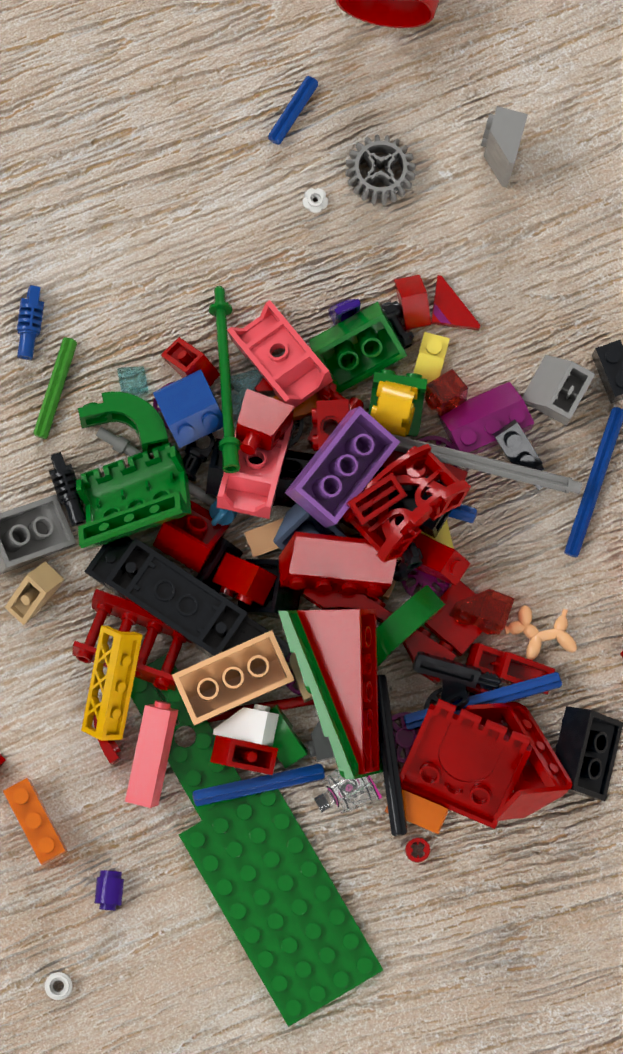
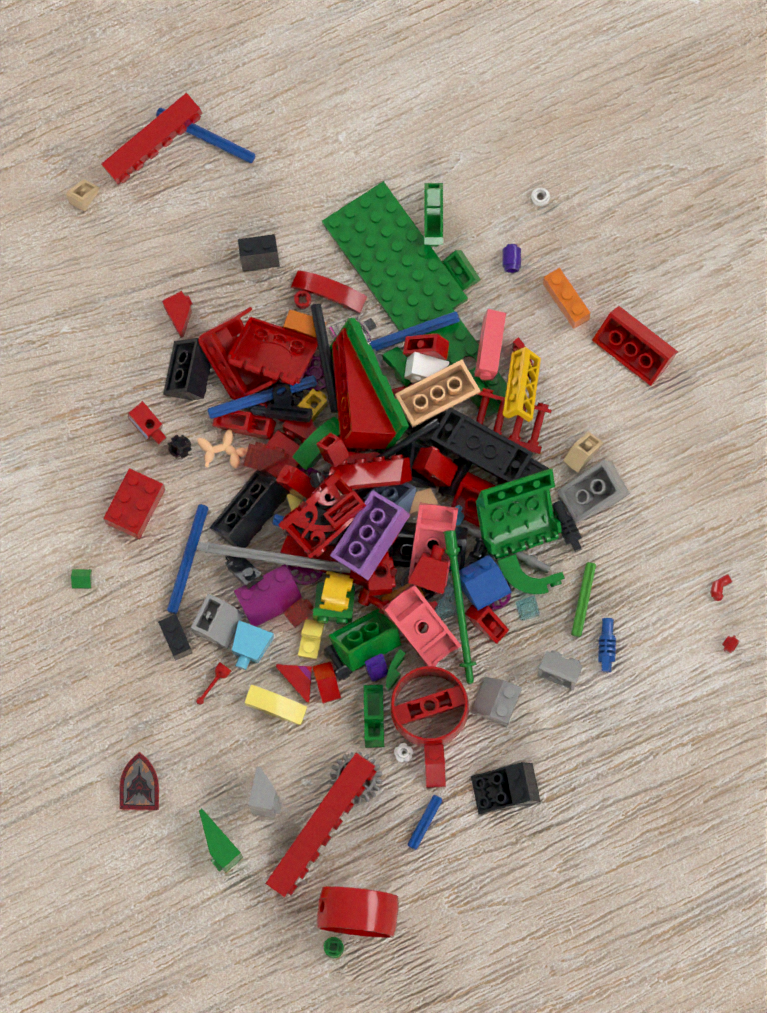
camera: 175 degrees left, 5 degrees down
none -> red slope [162,291,193,338]
none -> black gear [168,435,192,459]
none -> red hinge [196,662,232,705]
none -> green slope [199,808,244,873]
none -> black slope [210,470,290,548]
none -> medium azure torso [232,620,274,670]
none -> black brick [238,234,280,272]
none -> light yellow slope [245,685,307,725]
none -> red brick [265,753,377,897]
none -> red slope [291,270,367,314]
none -> yellow brick [298,389,328,422]
none -> red brick [316,432,350,467]
none -> green slope [363,685,385,748]
none -> black bar [372,418,440,461]
none -> green slope [386,649,406,692]
none -> red cylinder [390,666,469,747]
none -> green arch [424,183,443,247]
none -> red slope [424,744,446,788]
none -> green slope [442,250,481,291]
none -> light grey slope [471,677,522,727]
none -> black slope [471,762,541,815]
none -> light grey slope [537,650,583,690]

